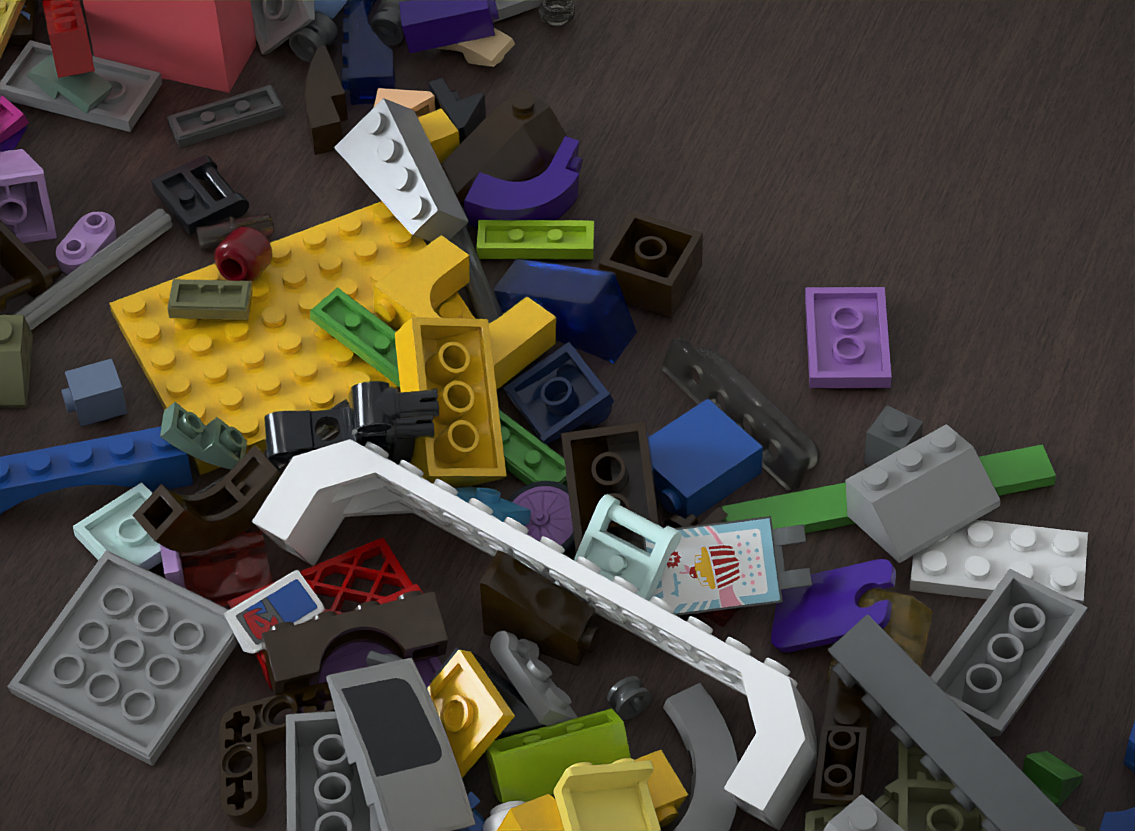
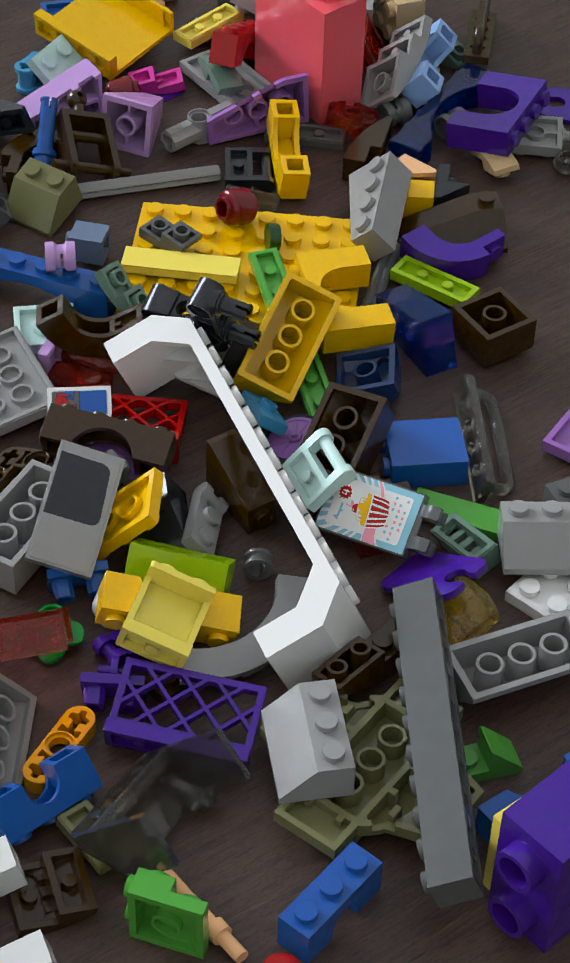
camera: 30 degrees right, 5 degrees down
lavender plate [56,211,117,274] -> none
olive plate [167,279,253,320] -> none
none -> lavender wheel [45,241,76,272]
none -> light yellow tile [121,246,241,285]
none -> dark grey slope [139,215,202,252]
none -> light grey piece [161,100,233,153]
none -> medium lavender wedge [206,73,309,145]
none -> dark green tile [264,223,282,251]
none -> yellow arch [266,99,311,199]
none -> clear red plate [325,100,380,137]
none -> sand green slope [430,512,501,579]

